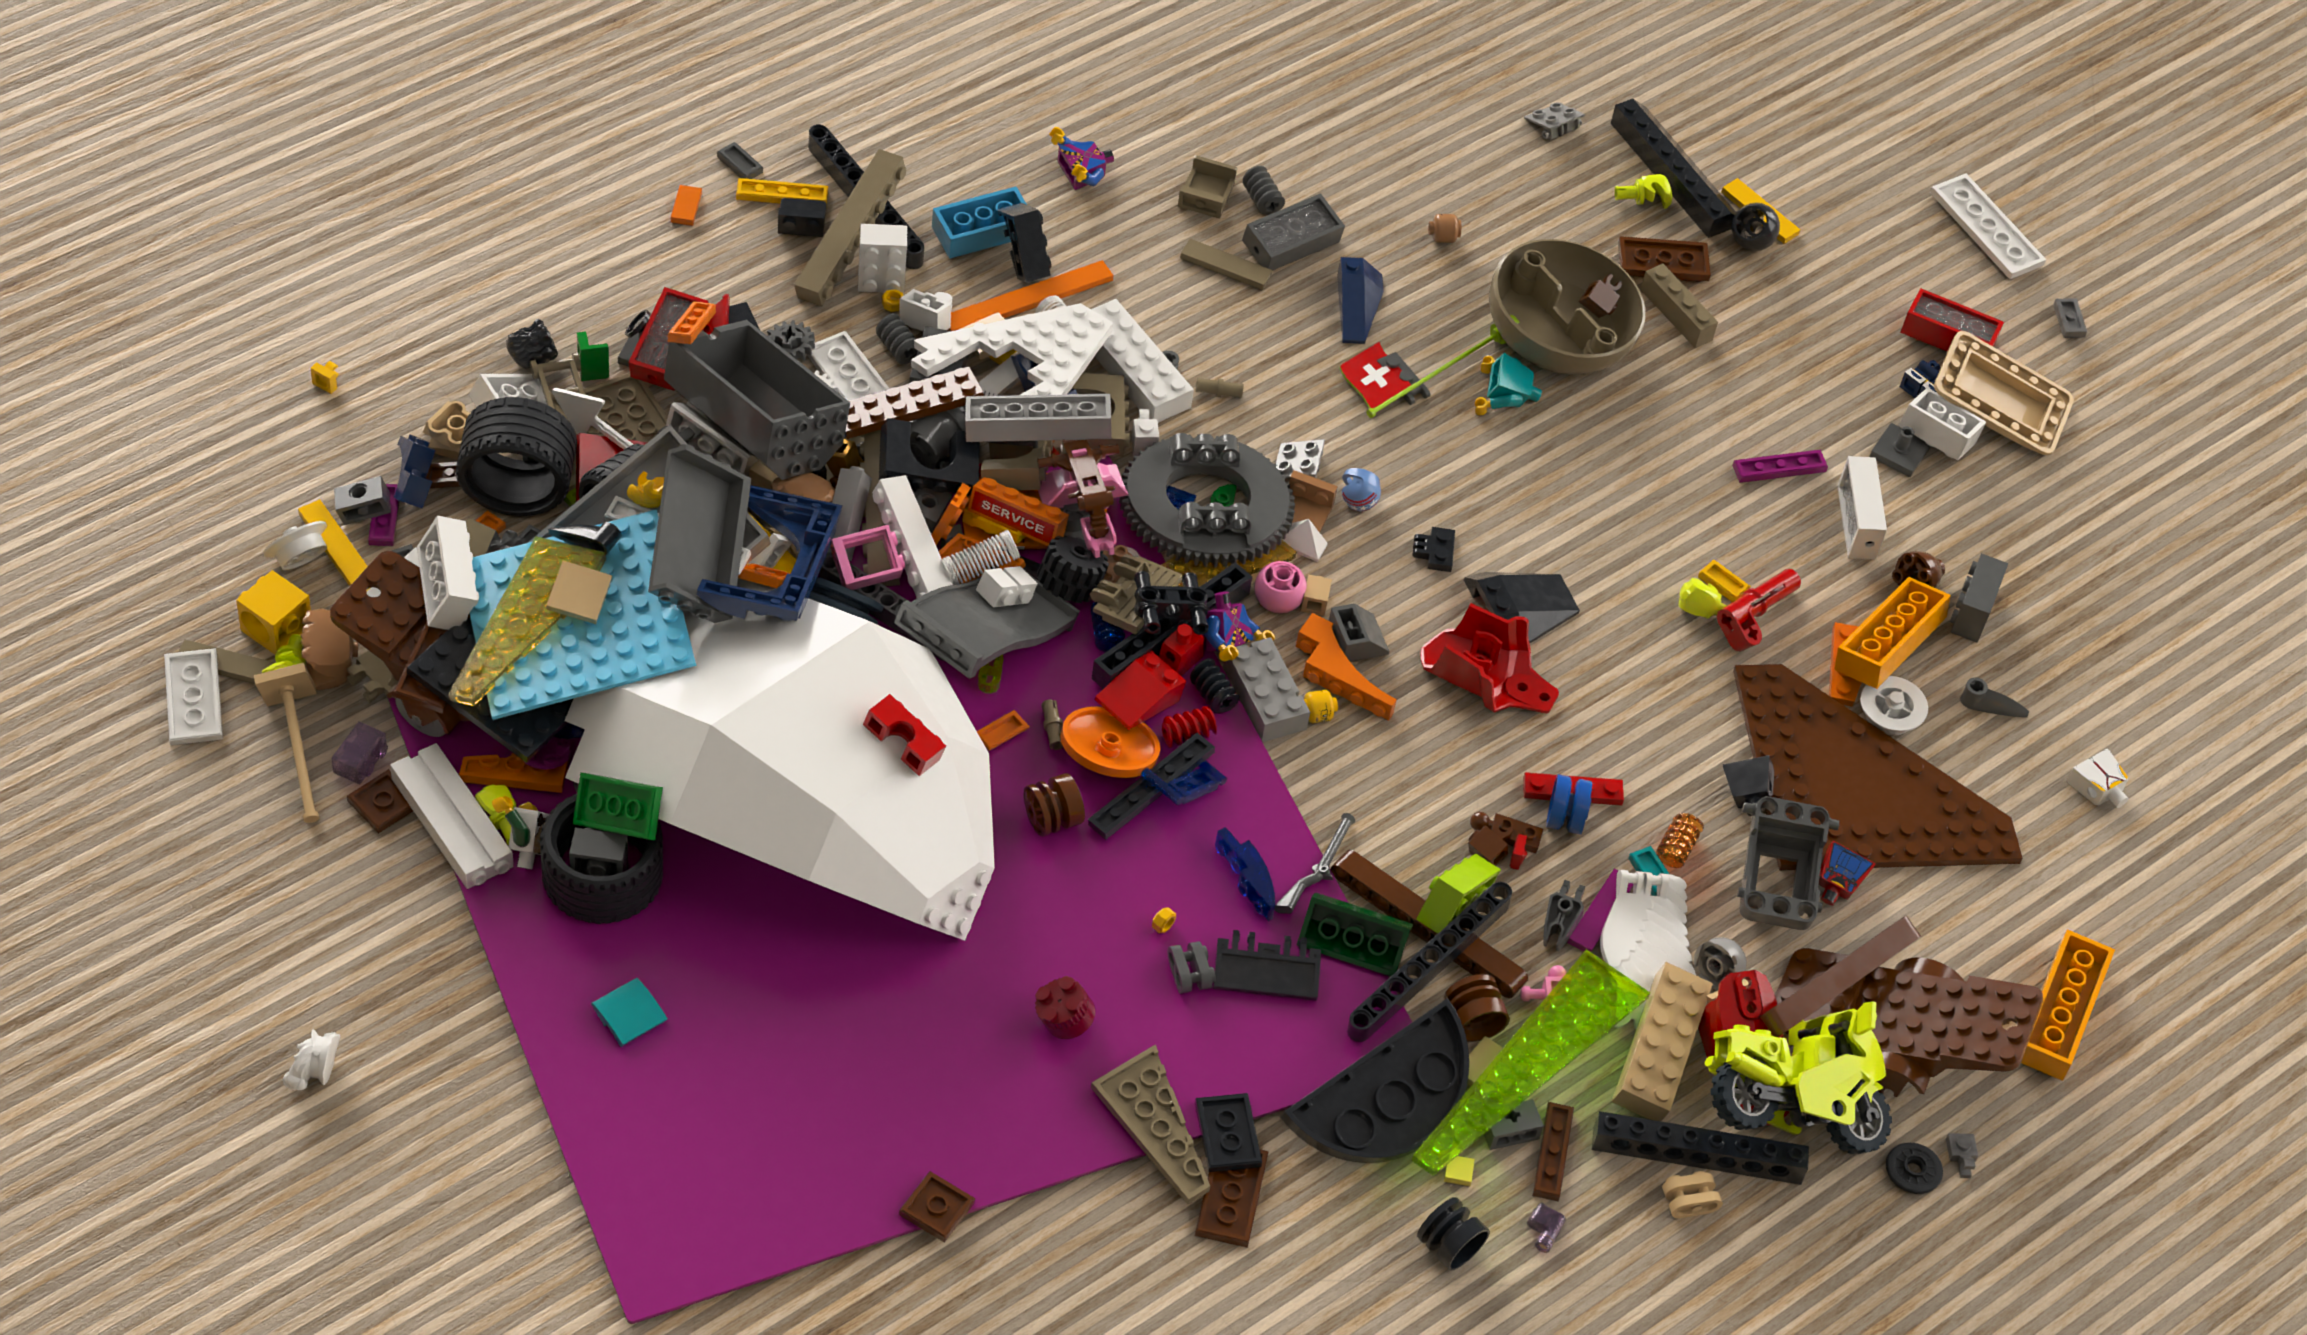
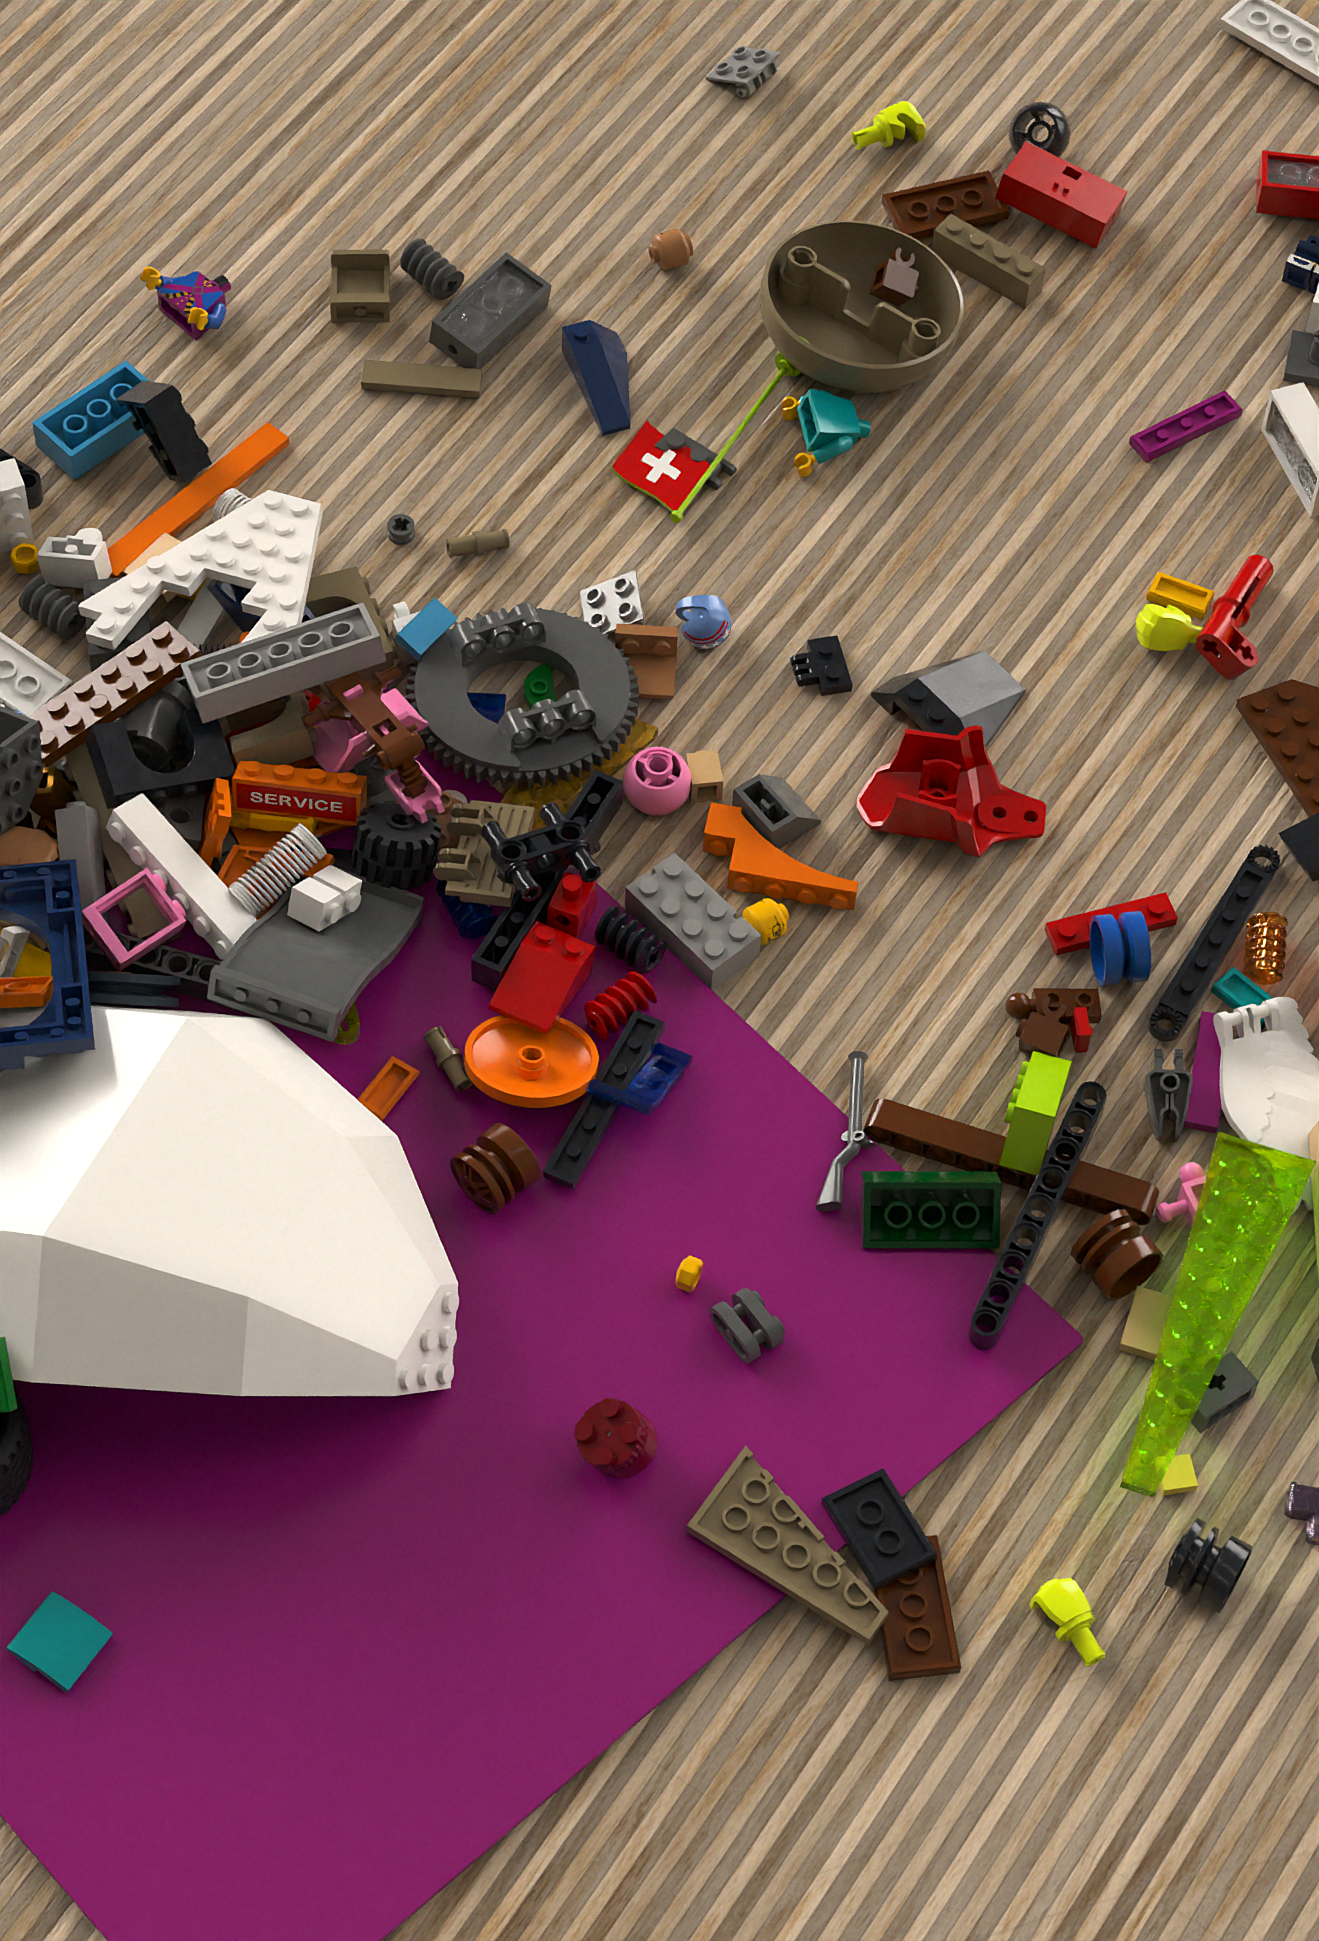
camera: 15 degrees left, 5 degrees up
red arch [863,694,947,776] -> none
reddish brown tile [899,1171,975,1243] -> none
white brick [1091,299,1194,423] -> none
torso [1204,592,1275,661] -> none
black hinge [1213,930,1321,1001] -> none
clear blue slope [1215,827,1275,922] -> none
white slope [1276,519,1327,562] -> none
black plate [1280,998,1470,1163] -> none
reddish brown tile [1532,1102,1574,1202] -> none
black slope [1611,99,1737,238] -> none
yellow tile [1721,178,1801,244] -> none
none -> dark azure tile [394,598,458,660]
none -> red brick [995,142,1128,248]
none -> neon yellow piece [1030,1578,1106,1667]
none -> black plate [1148,845,1280,1042]

